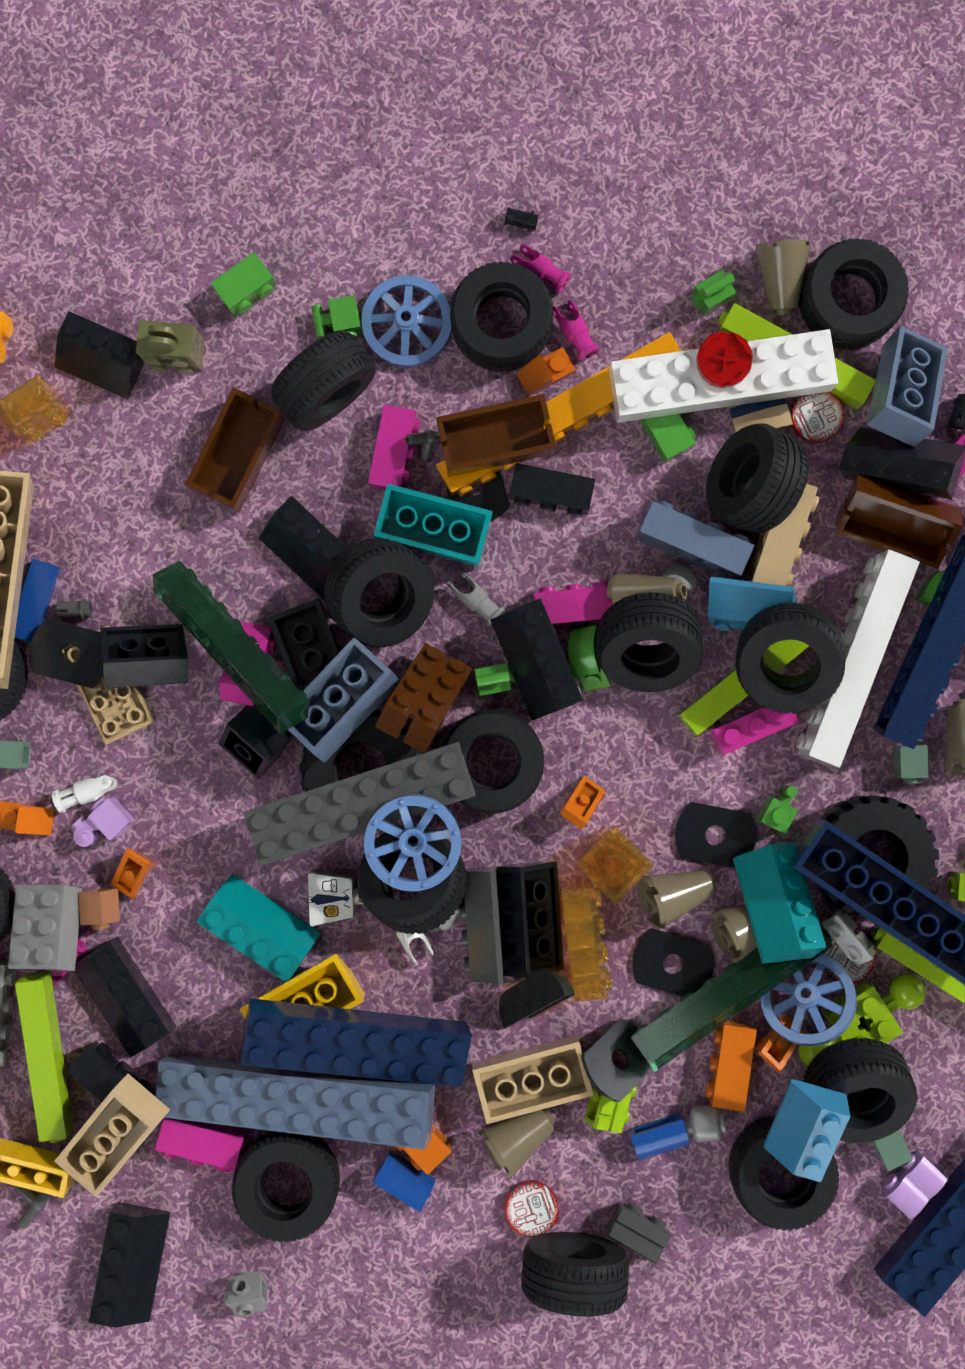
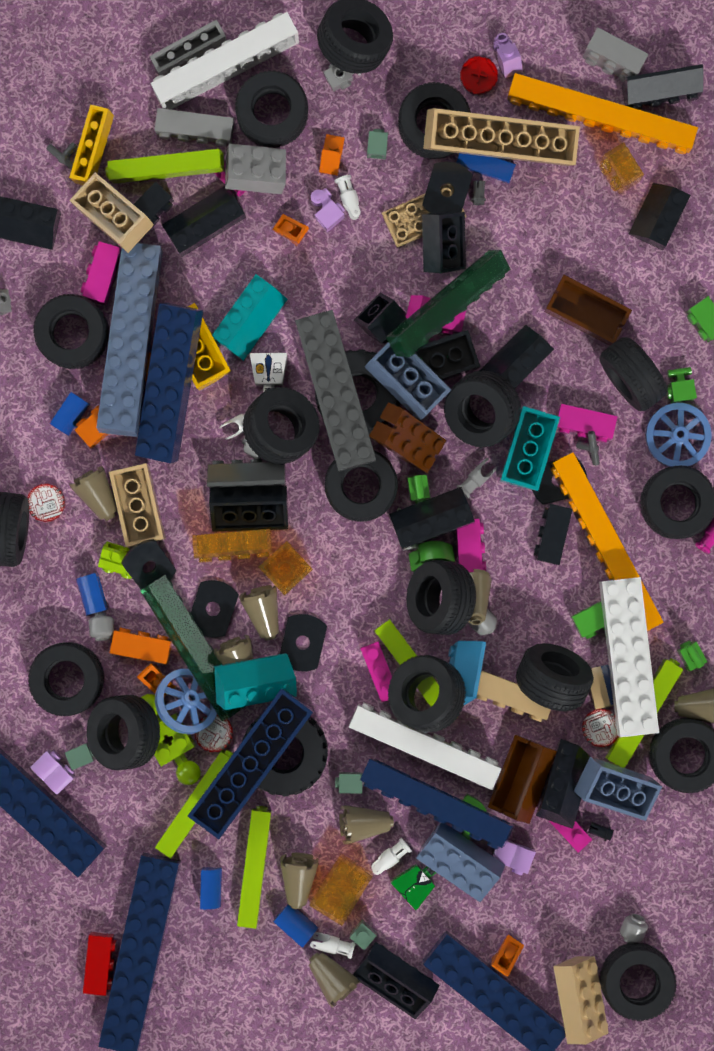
camera: 90 degrees right, 0 degrees up
nougat brick [78,888,120,930] -> none
olive brick [136,320,204,374] -> none
medium blue wheel [364,794,461,891] -> none
reddish brown piece [436,394,556,477] -> none
pearl dark grey brick [499,970,575,1029] -> none
orange slope [516,347,576,397] -> none
dark pink piece [553,300,600,361] -> none
orange slope [559,775,606,830] -> none
dark grey brick [604,1202,671,1264] -> none
sand blue brick [634,500,754,580] -> none
red tile [696,331,753,388] -> none
bright green brick [755,785,798,834] -> none
dark azure slope [764,1079,850,1182] -> none
white hinge [821,909,876,967] -> none

